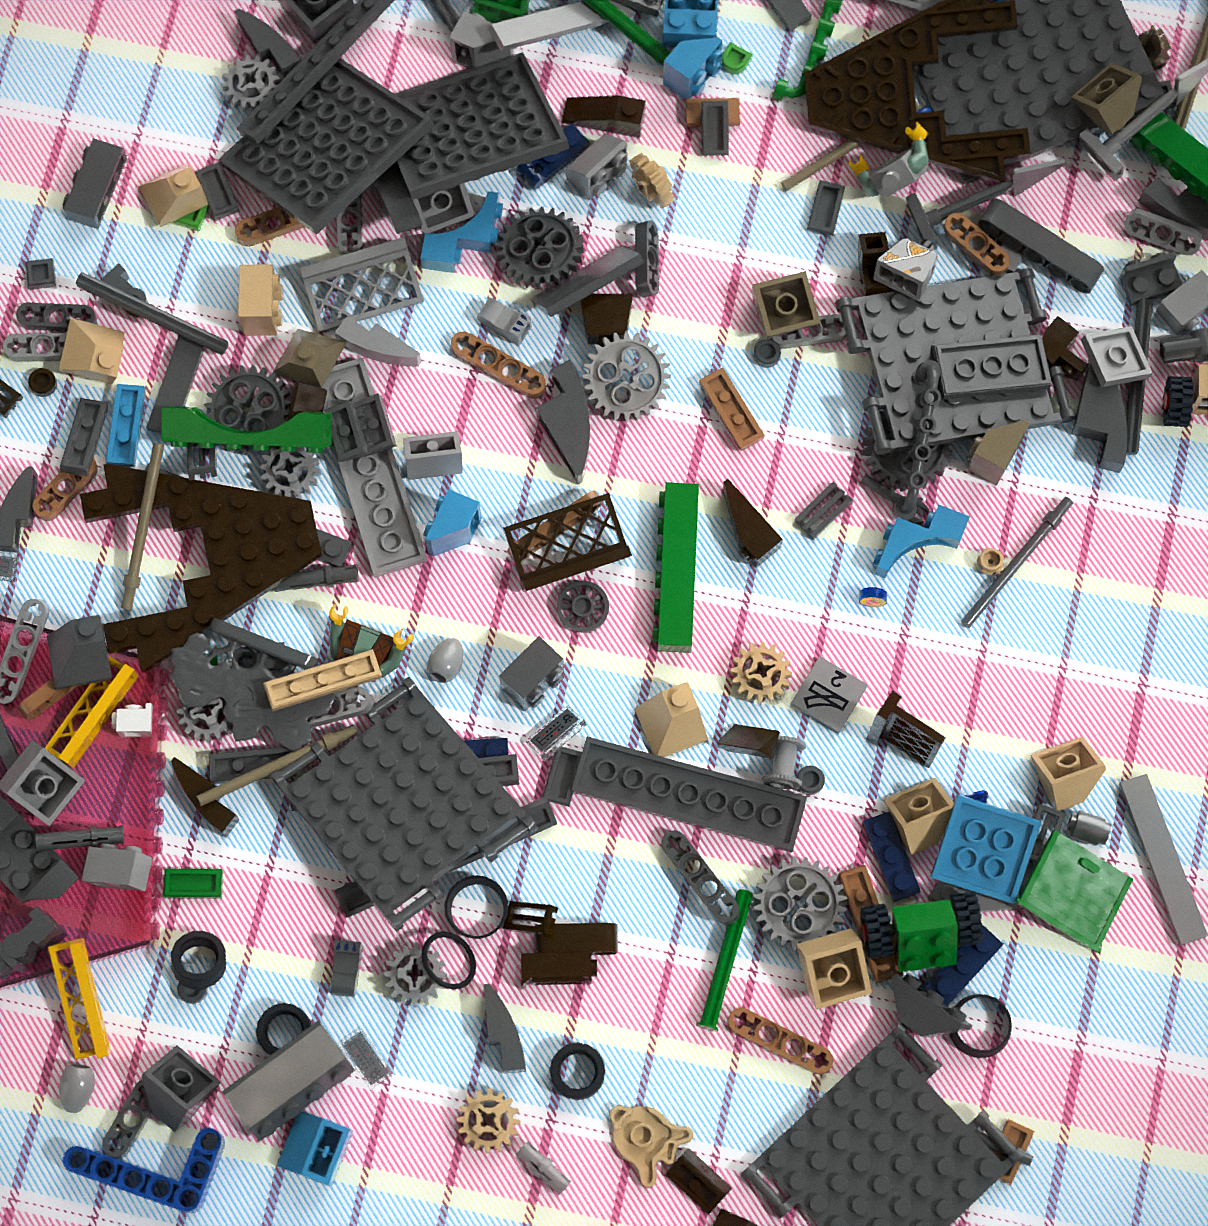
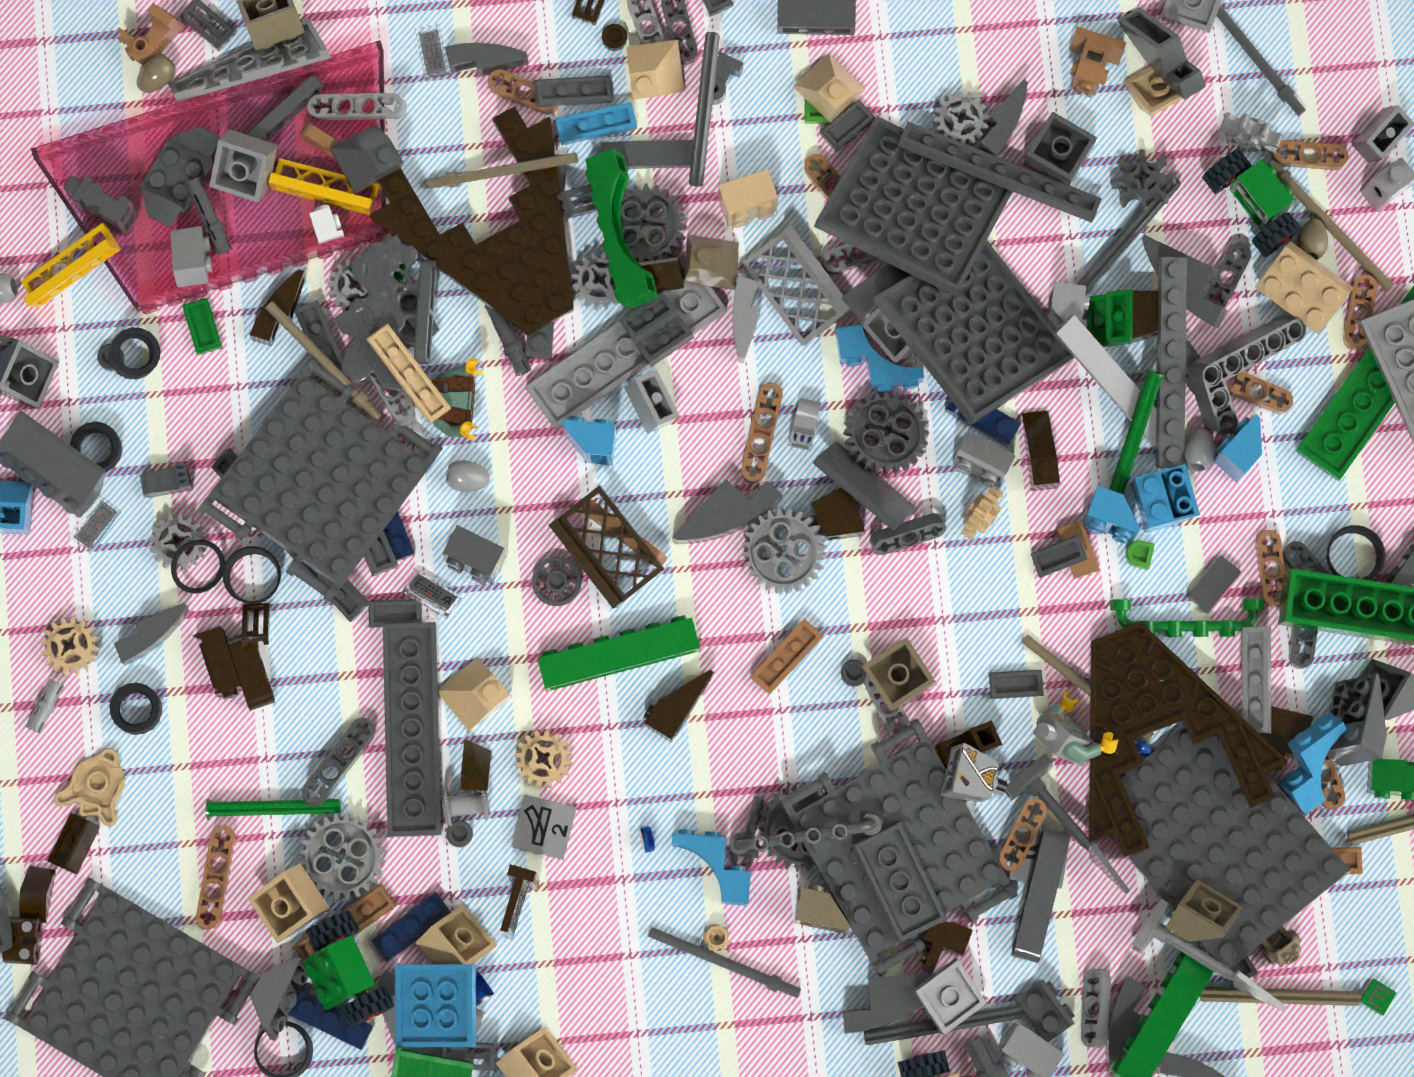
camera: 70 degrees right, 5 degrees up
dark grey tile [794,481,853,540] -> none

